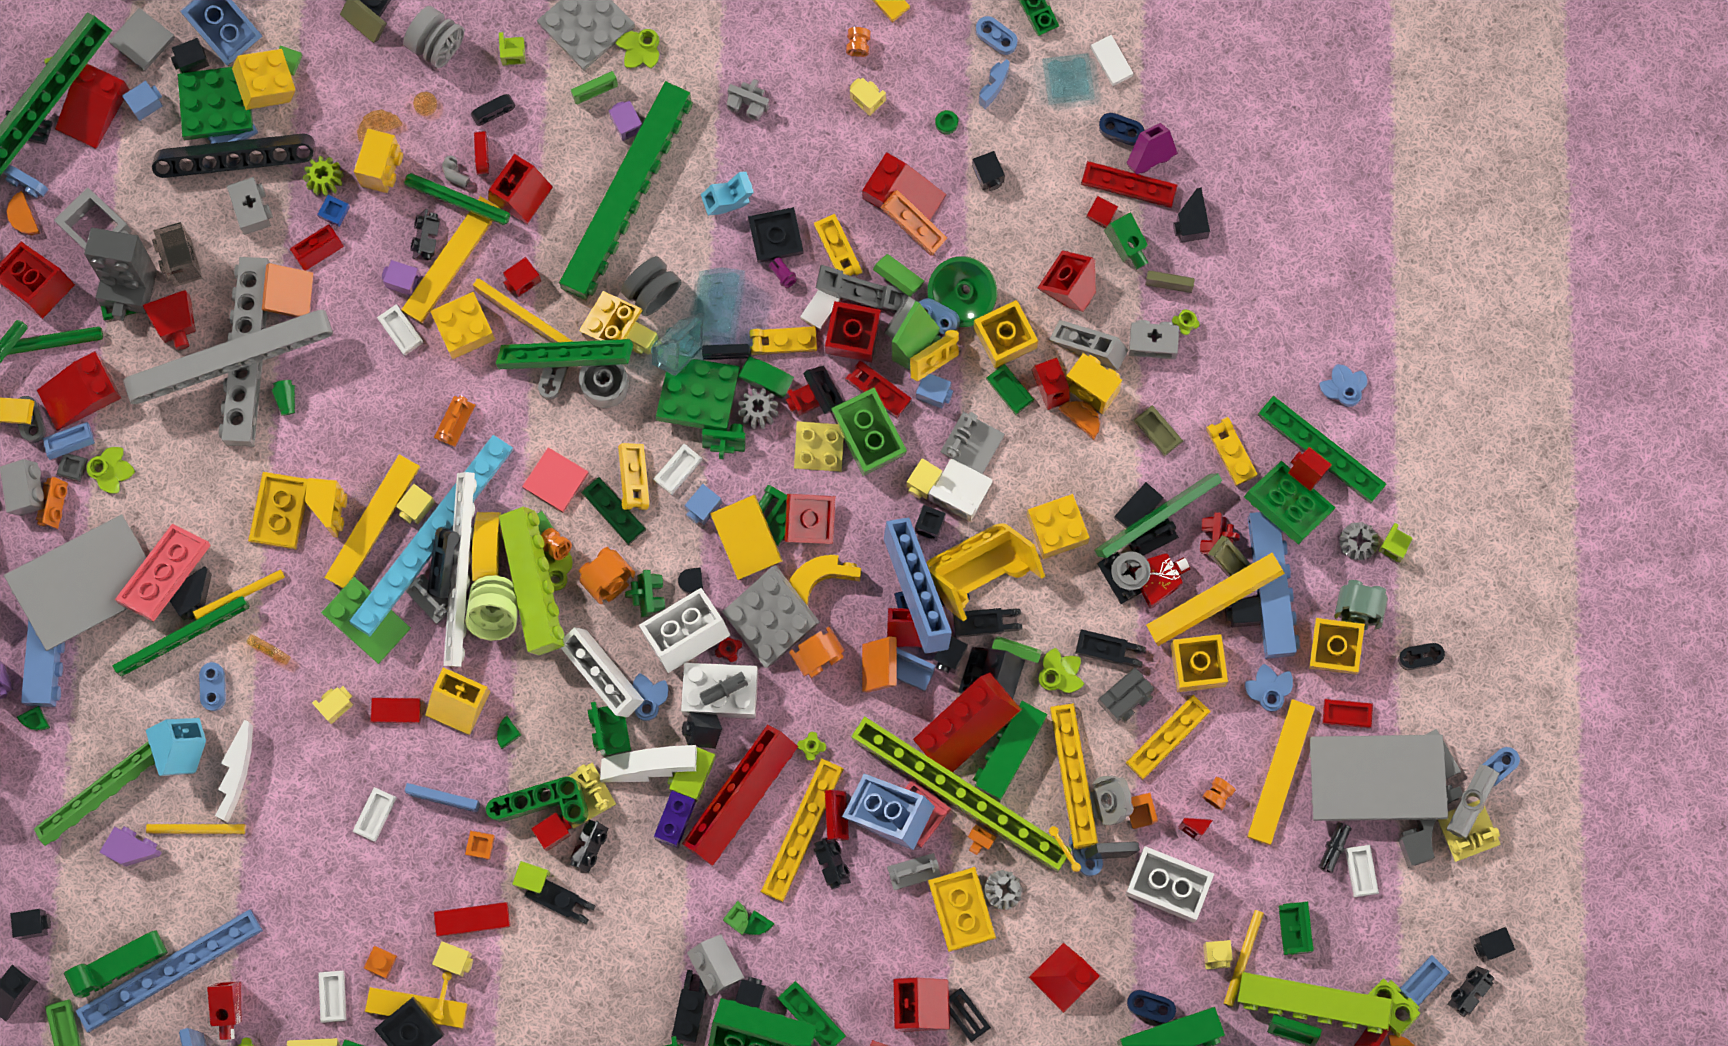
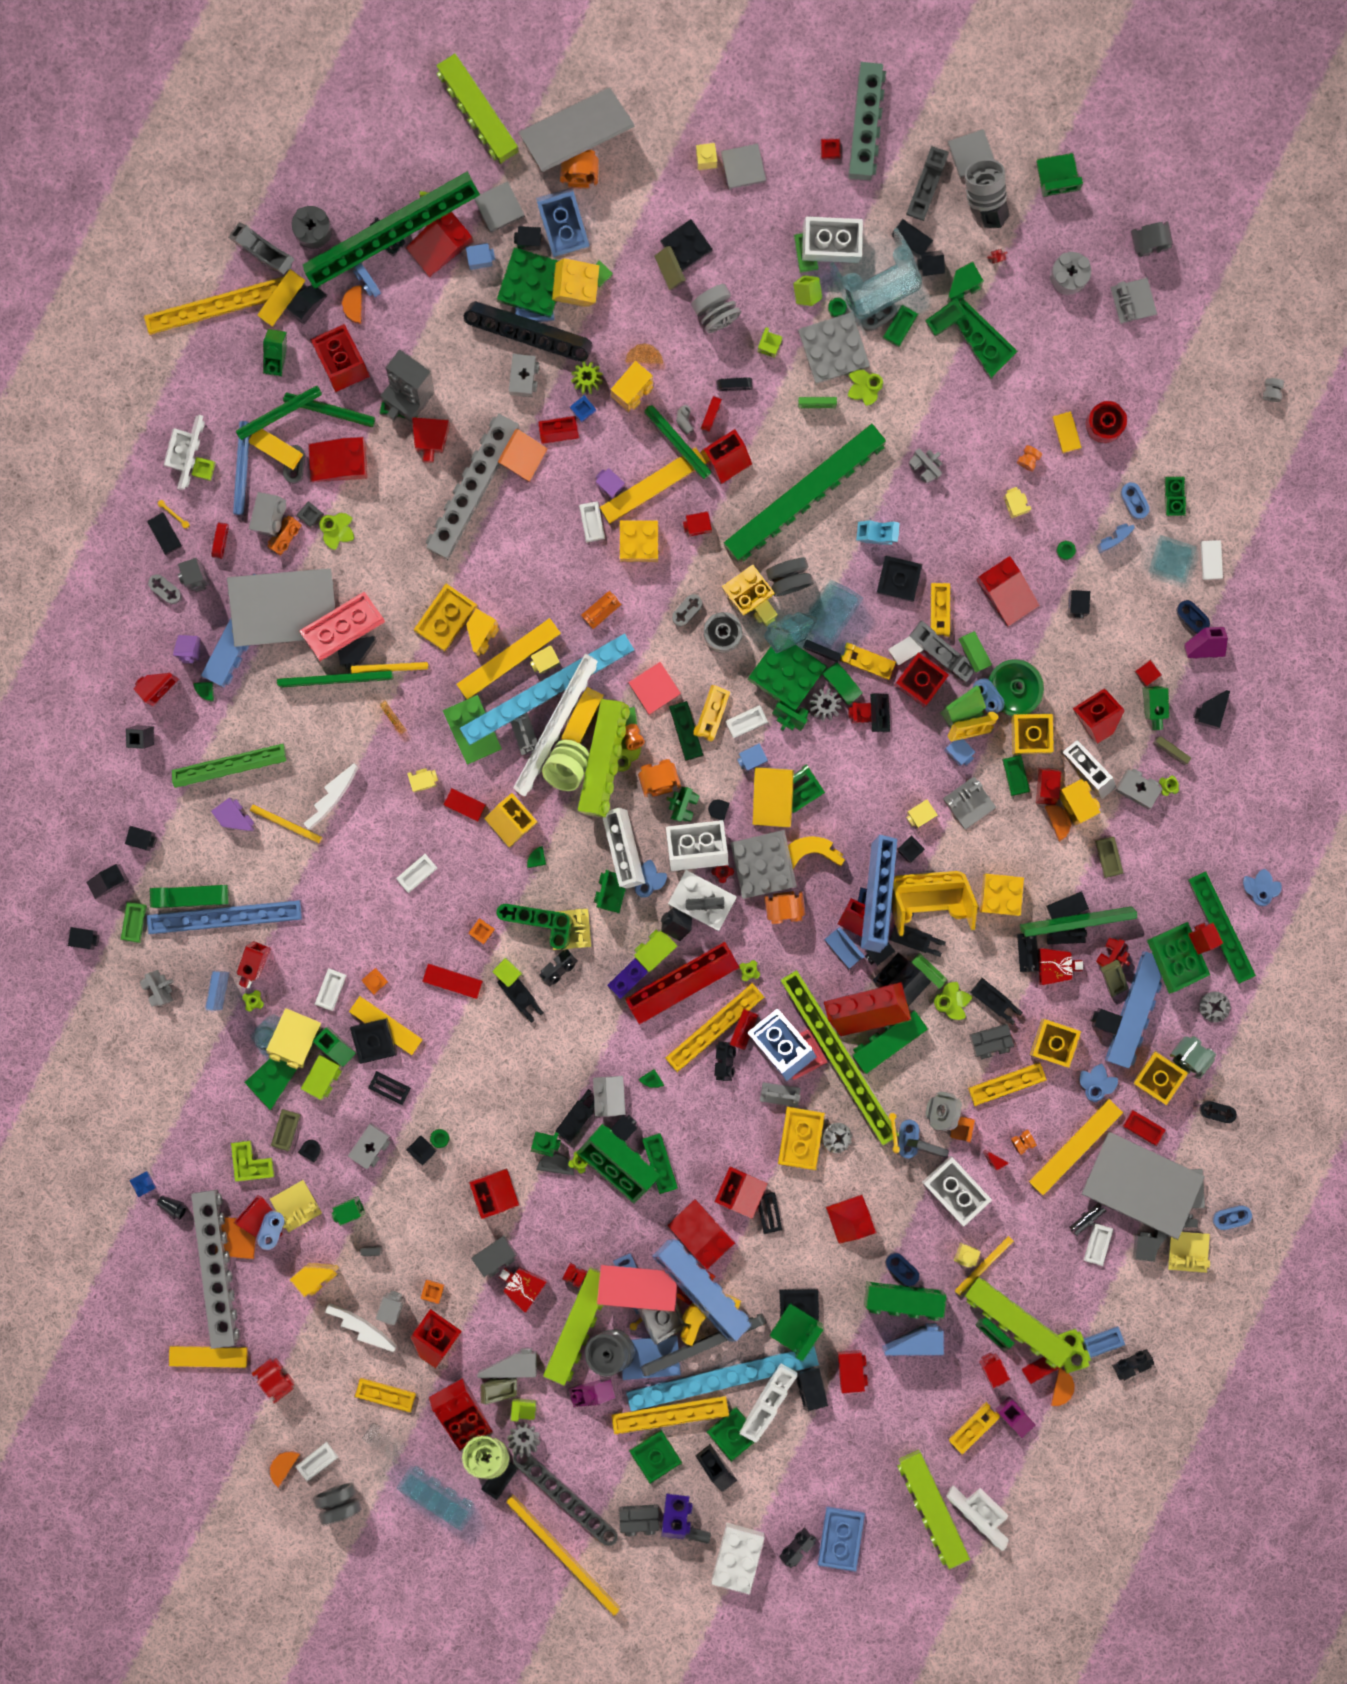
camera: 25 degrees right, 10 degrees up
medium blue tile [43,422,95,460] -> none
light grey window [54,188,132,251] -> none
light grey beam [123,310,333,404] -> none
medium azure slope [145,718,206,776] -> none
clear smoke brick [152,222,203,287] -> none
medium blue plate [199,662,226,711] -> none
green cone [271,380,295,416] -> none
medium blue tile [404,783,480,813] -> none
black hinge [410,209,440,260] -> none
clear yellow tile [413,92,437,116] -> none
black plate [427,526,460,598] -> none
light yellow brick [432,941,473,977] -> none
yellow hinge [433,971,452,1021] -> none
yellow tile [473,278,573,343] -> none
green plate [496,339,633,370] -> none
red brick [531,813,572,852] -> none
white slope [600,745,697,783] -> none
medium lavender brick [609,100,642,141] -> none
bright green tile [723,901,748,935] -> none
magenta pin [769,257,797,288] -> none
plate [785,494,836,544] -> none
light yellow hinge [794,421,844,472] -> none
bright green slope [831,388,907,476] -> none
red plate [845,360,912,419] -> none
orange tile [862,637,897,692] -> none
orange tile [880,190,947,256] -> none
light grey beam [884,297,915,339] -> none
white bracket [928,459,992,522] -> none
orange tile [968,825,997,855] -> none
yellow tile [1050,703,1098,850] -> none
red tile [1081,161,1178,208] -> none
light grey gear [1111,552,1150,591] -> none
yellow tile [1146,552,1285,646] -> none
yellow plate [1206,417,1258,486] -> none
green hinge [1278,901,1314,955] -> none
lime panel [1378,523,1413,563] -> none
light grey piece [1447,764,1500,839] -> none
black brick [1473,927,1516,962] -> none

